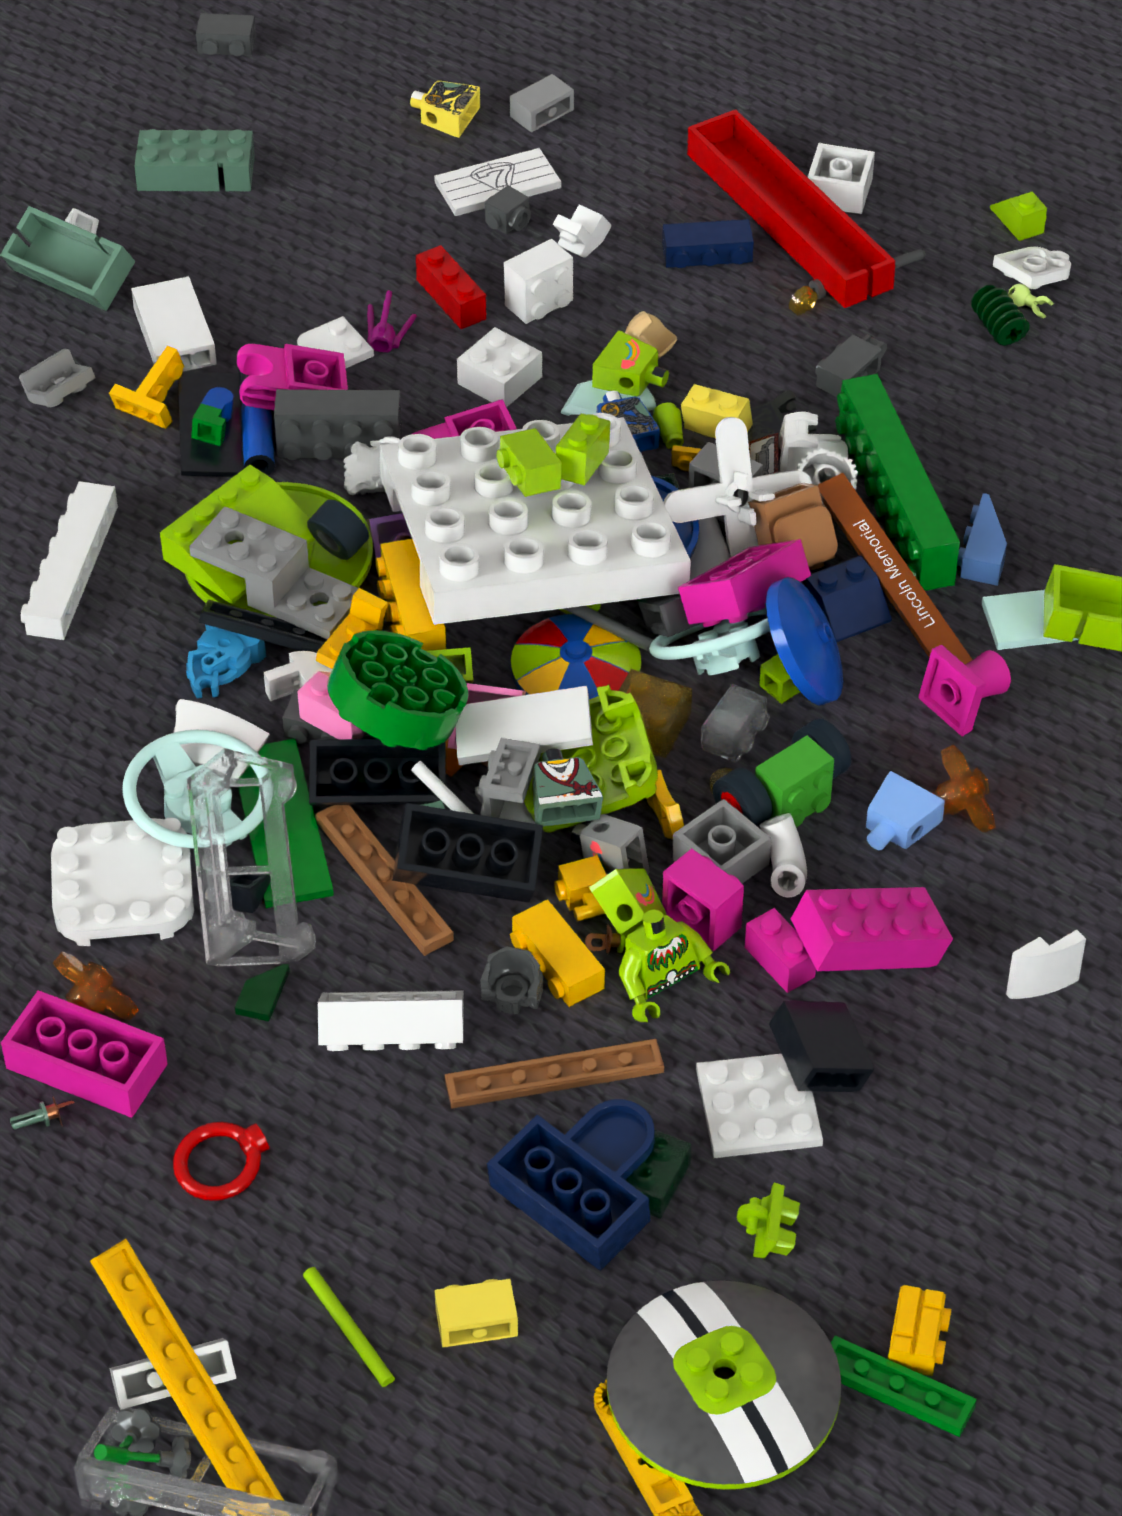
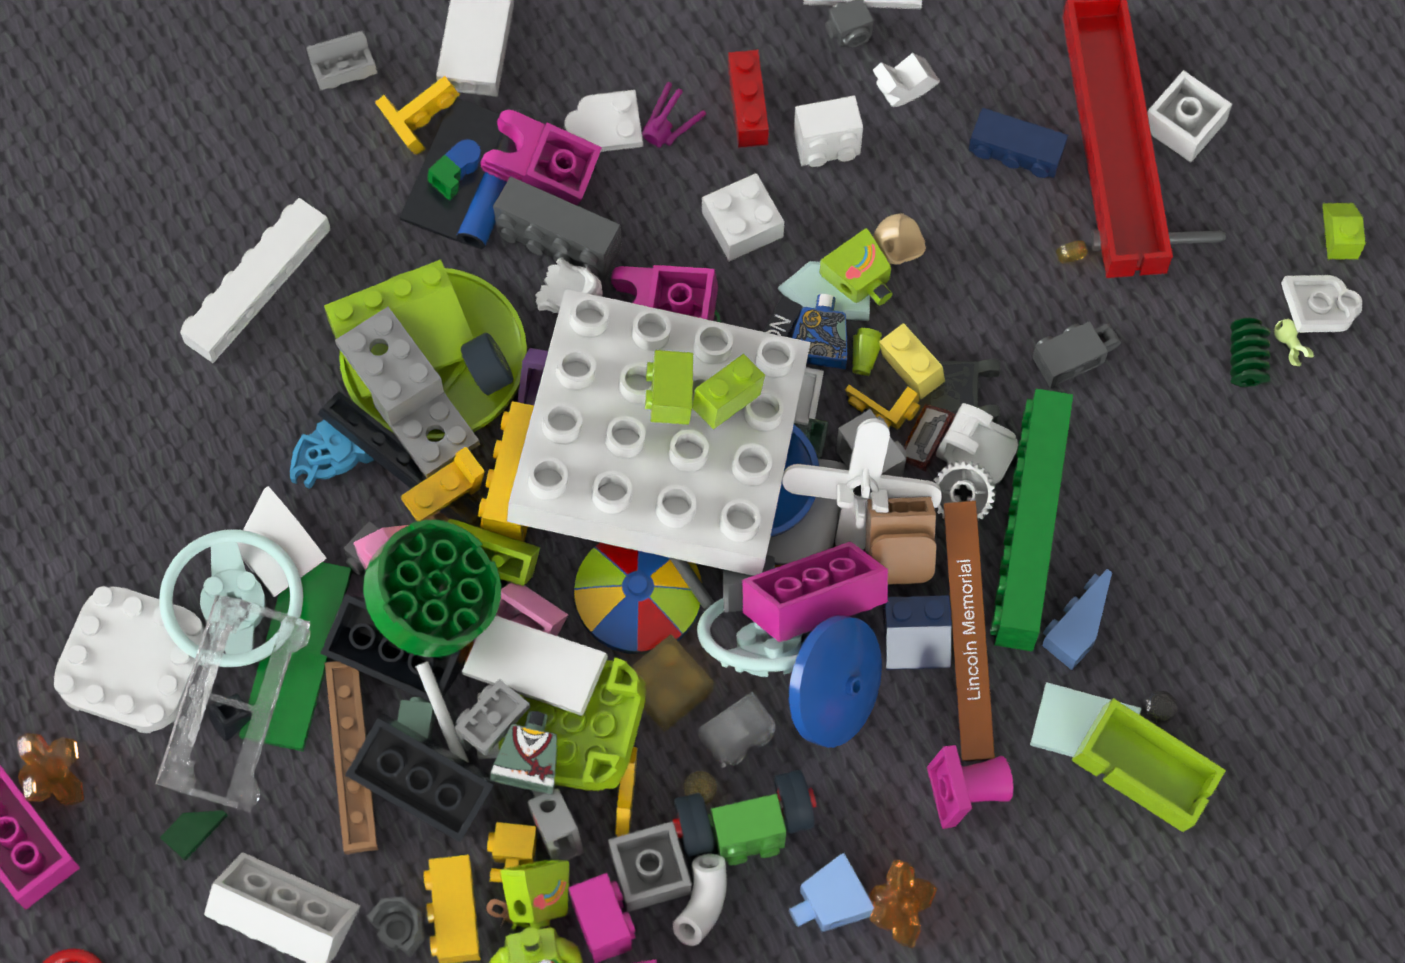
camera: 25 degrees right, 20 degrees up
white brick [264,651,332,701] -> none

